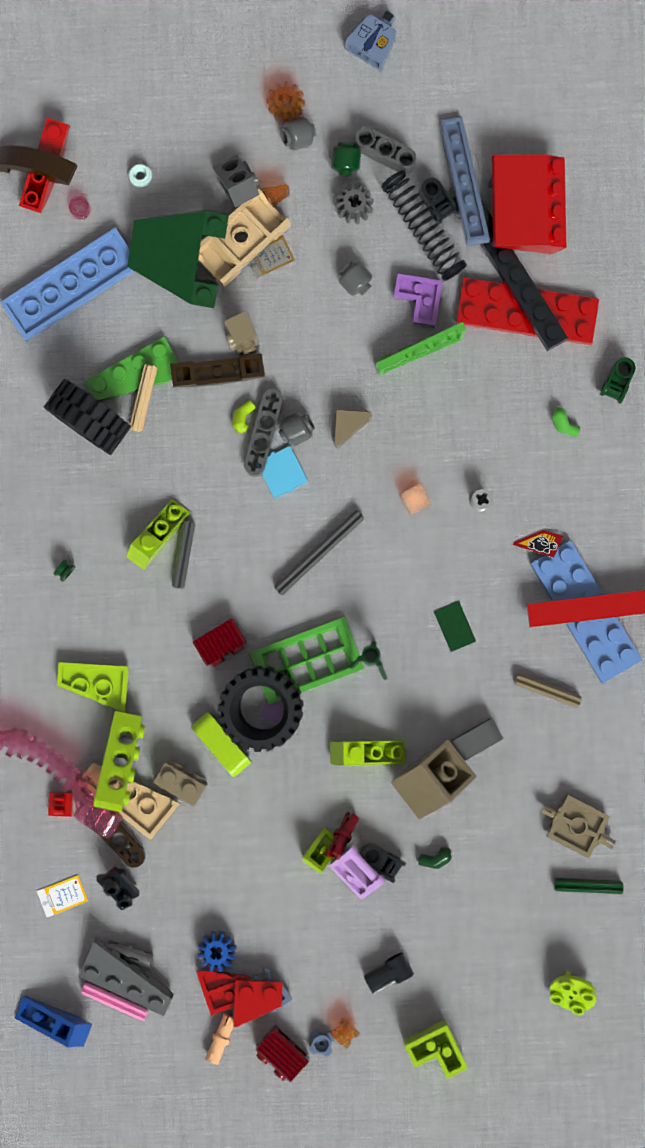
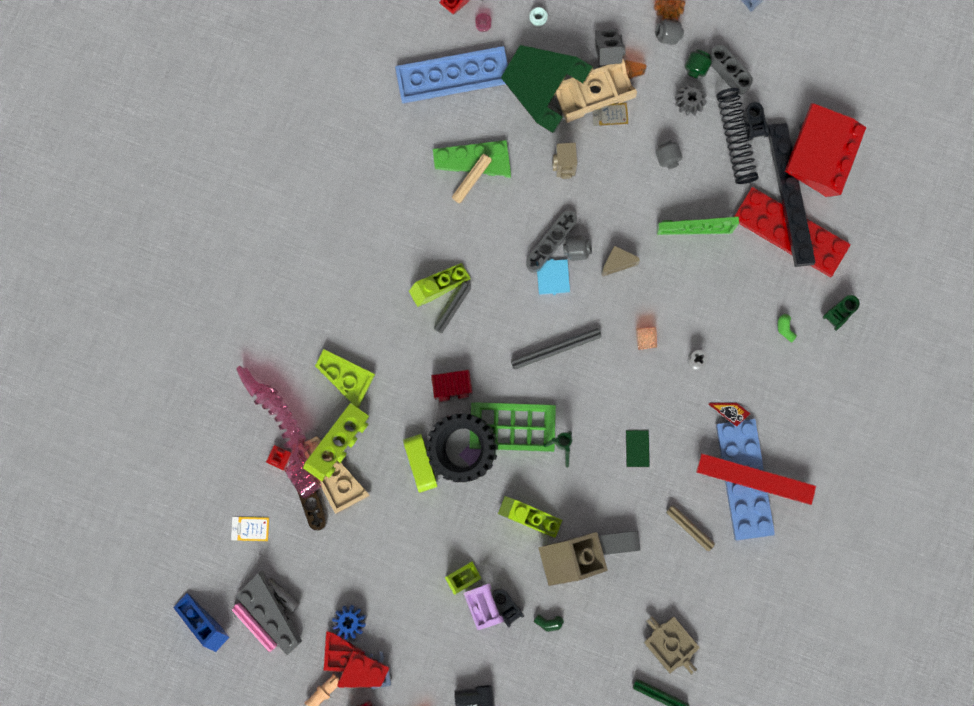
camera: 30 degrees right, 5 degrees down
black tyre [43,378,131,455] -> none
dark green bush [53,559,76,582] -> none
black hips [96,866,139,910] -> none
dark tan brick [153,760,208,807] -> none
dark brown slope [170,354,265,387] -> none
lime arm [232,399,256,434] -> none
dark red pin [326,812,359,860] -> none
medium lavender plate [393,274,443,328] -> none
sand blue tile [440,116,490,246] -> none

